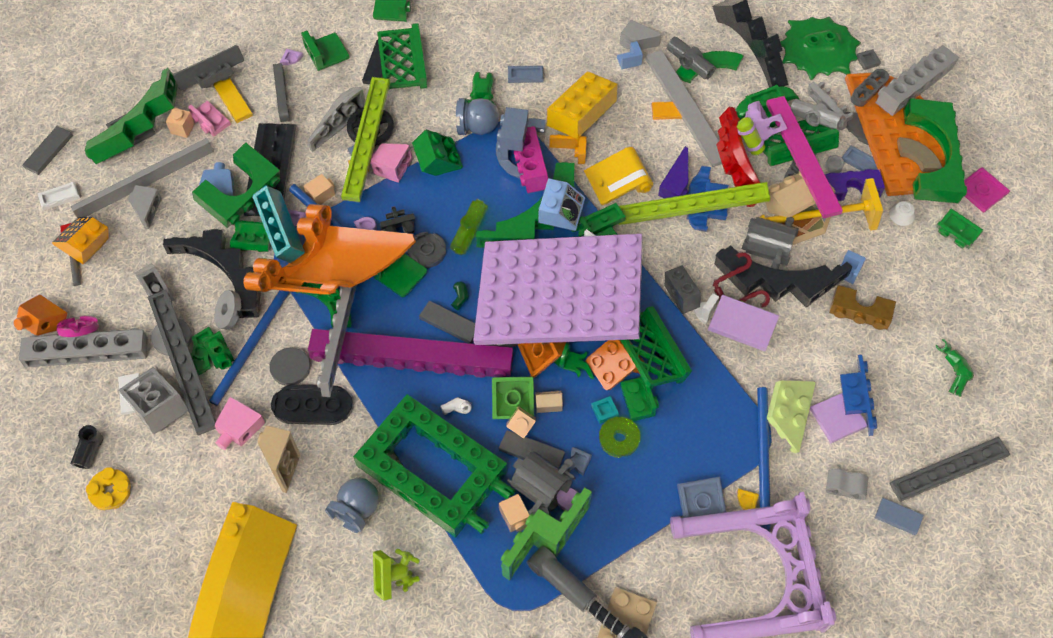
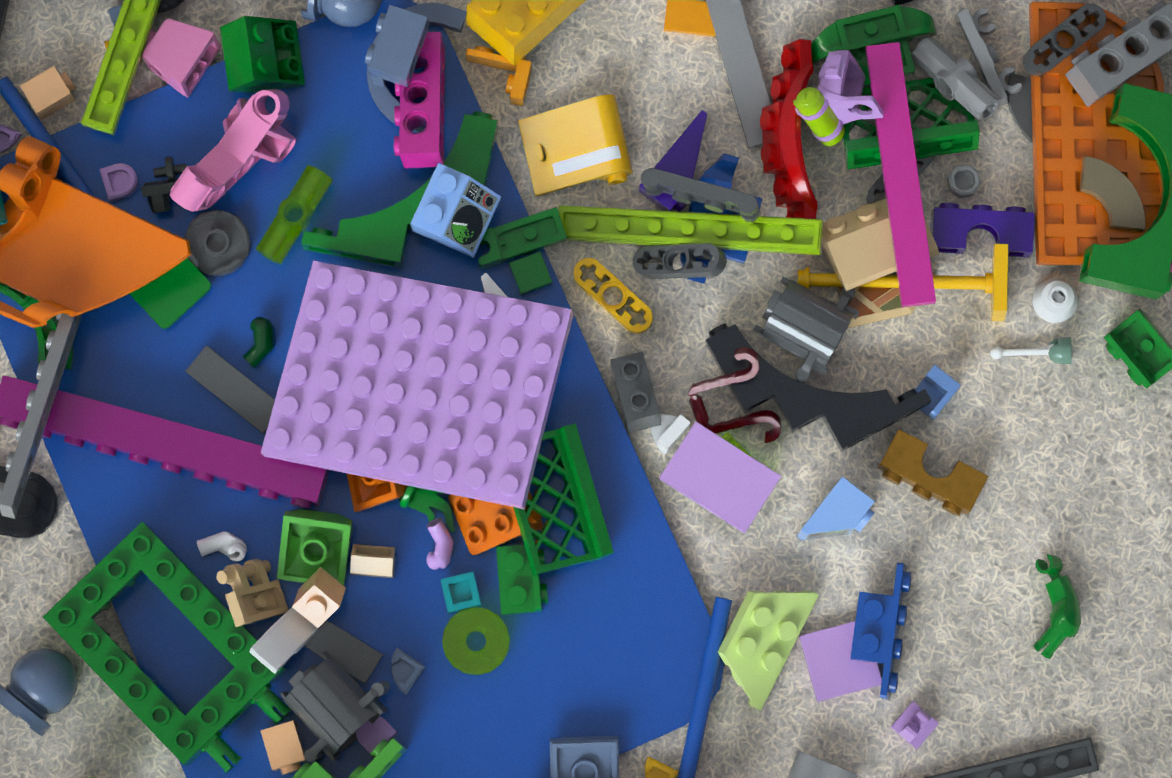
camera: 10 degrees right, 20 degrees up
sand blue tile [842,145,877,171] -> none
none -> bright pink connector [169,89,297,212]
none -> tan plate [217,559,289,627]
none -> white slope [249,607,319,674]
none -> lavender arm [426,518,454,570]
none -> yellow beam [574,258,653,334]
none -> dark grey beam [633,243,727,279]
none -> dark grey plate [641,168,760,222]
none -> light blue slope [797,476,875,540]
none -> lavender tile [891,701,939,749]
none -> hinge [990,337,1072,364]

